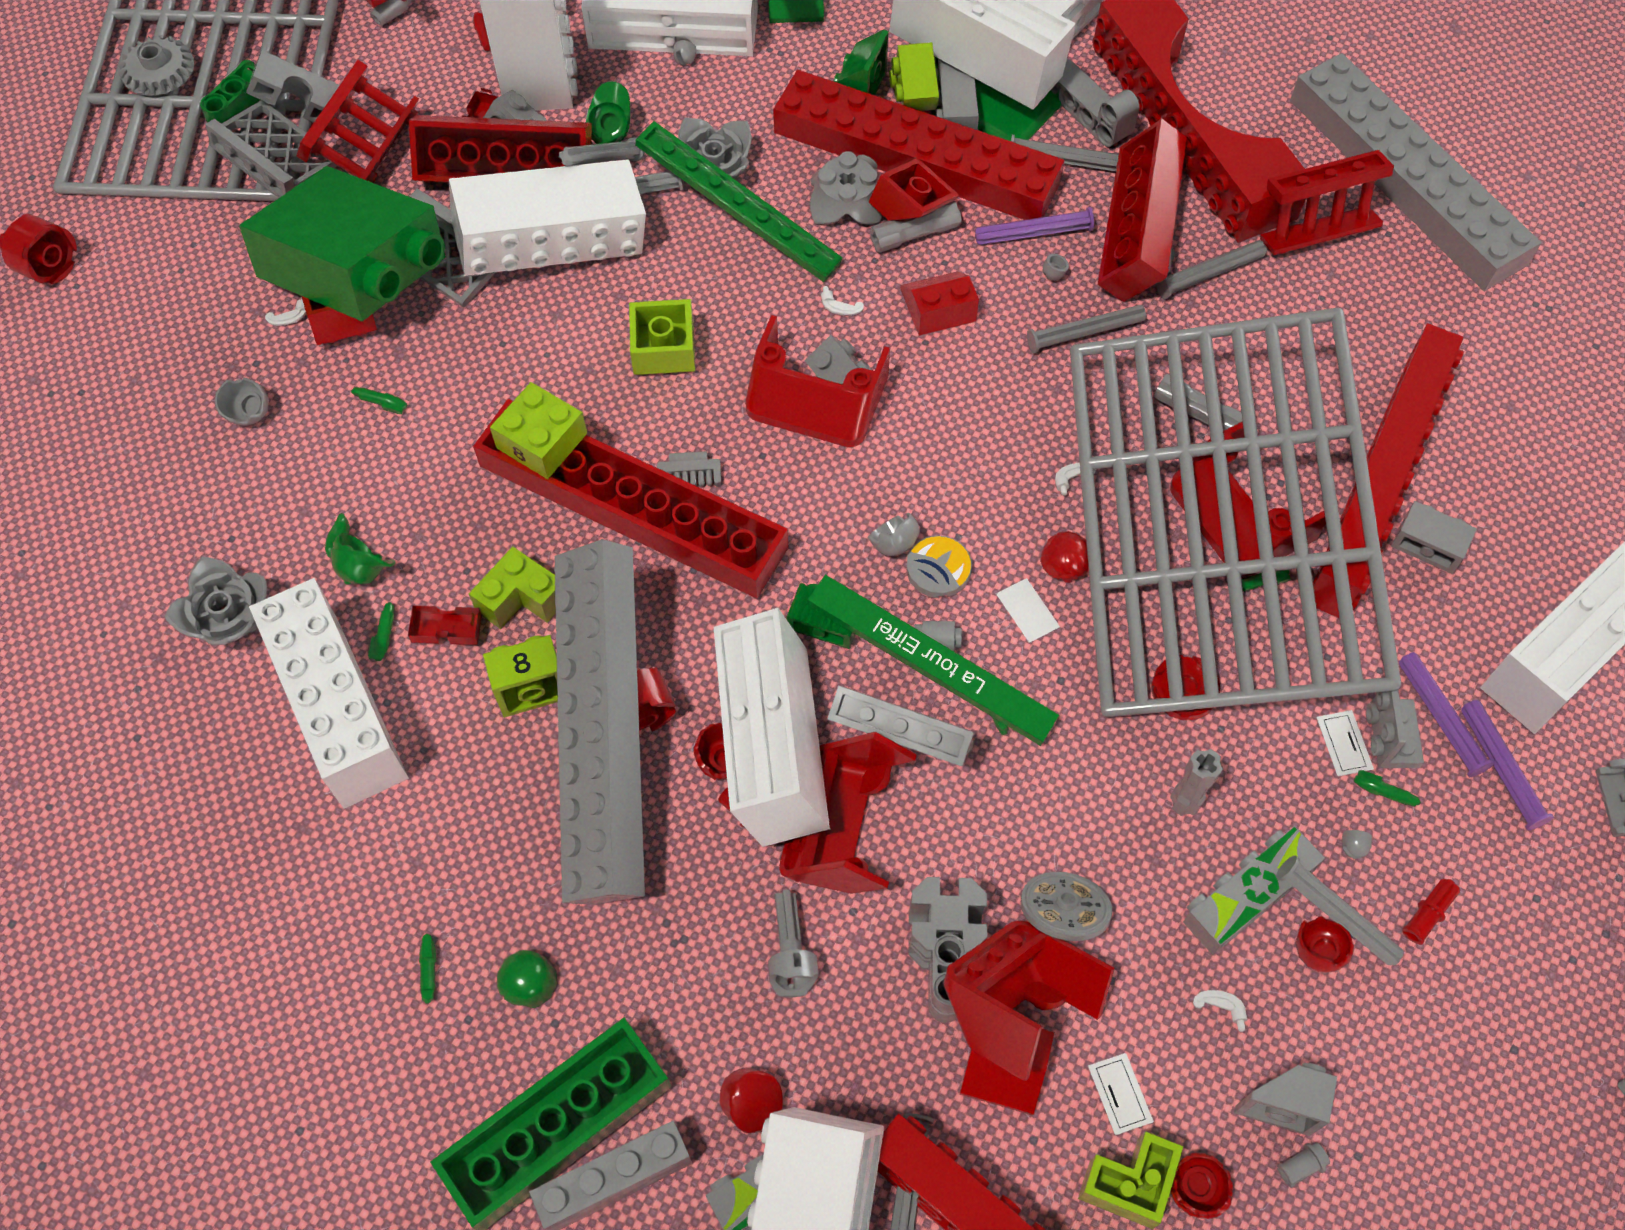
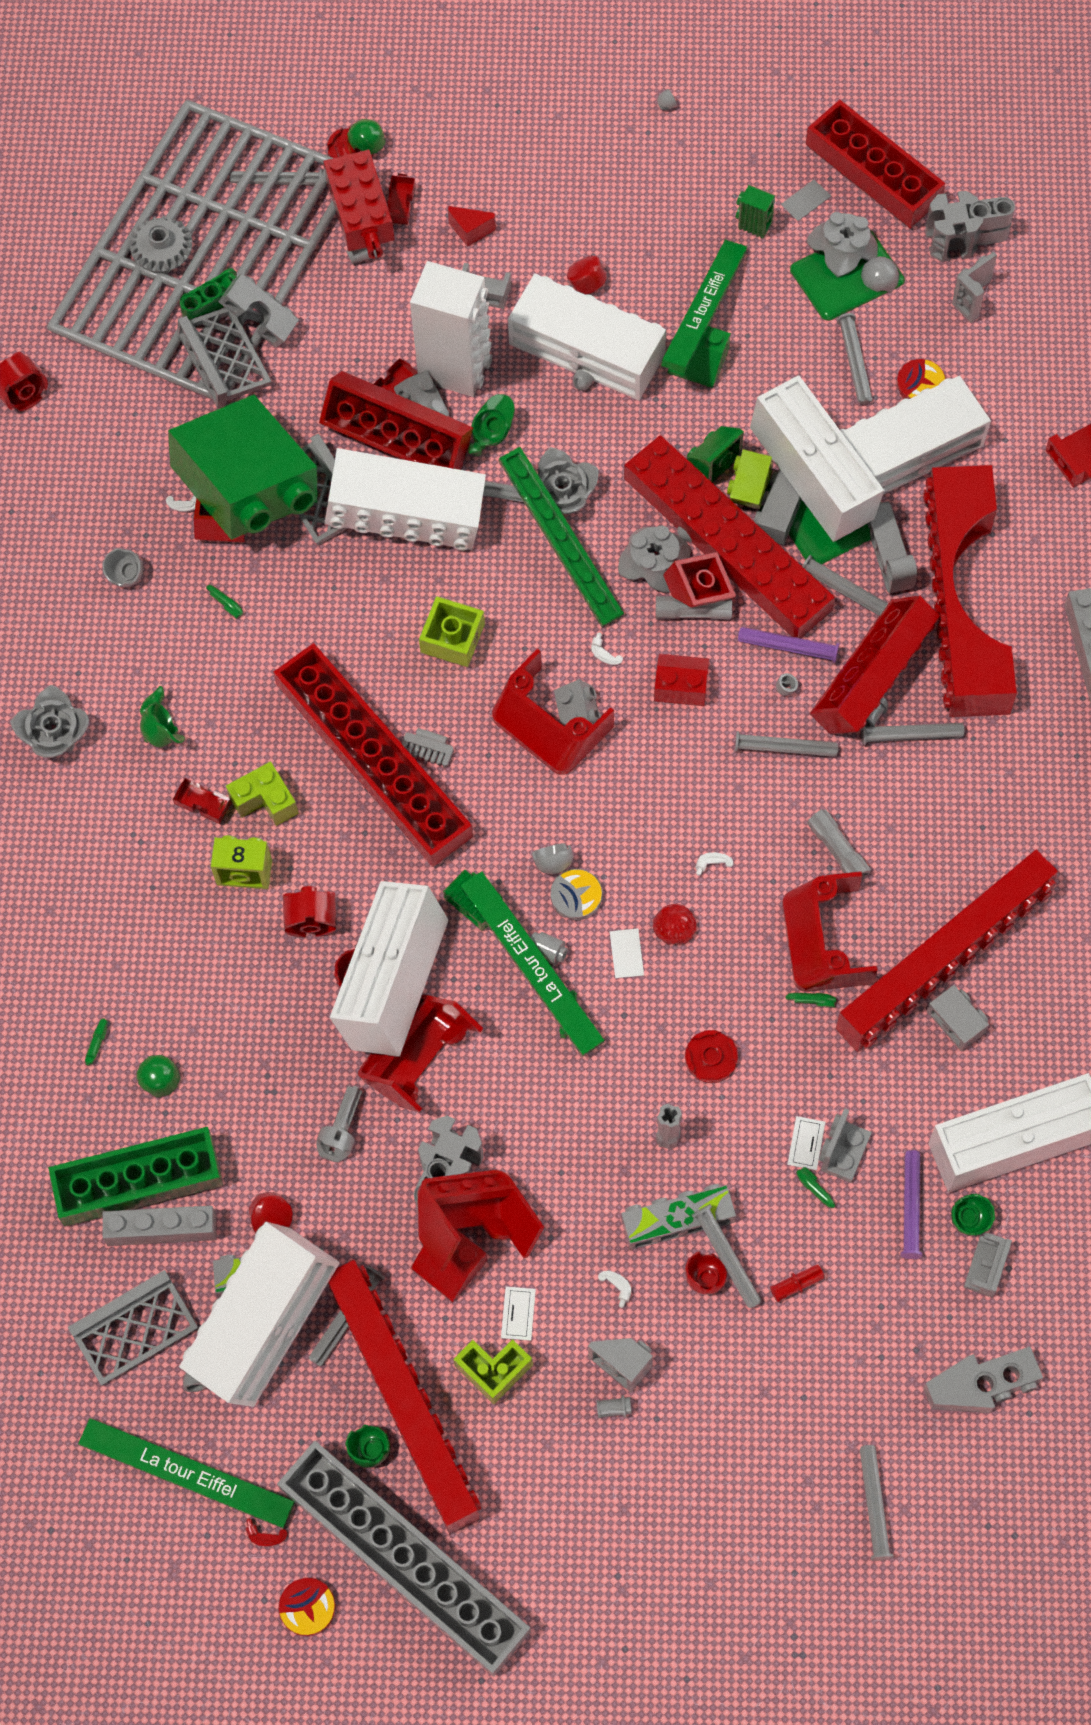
camera: 25 degrees right, 5 degrees up
white brick [249,578,409,809] -> none
red fence [296,59,419,183] -> none
green piece [368,602,395,661] -> none
lime brick [490,382,587,479] -> none
light grey brick [554,539,645,905] -> none
light grey axle [559,137,645,166] -> none
light grey fence [827,685,975,766] -> none
light grey shield [1020,872,1112,941] -> none
light grey bar [1070,308,1401,717] -> none
red hair [1171,1153,1233,1219] -> none
red fence [1260,150,1394,255] -> none
light grey hinge [1342,830,1372,859] -> none
medium lavender axle [1399,652,1494,777] -> none
none -> green hair [951,1194,995,1236]

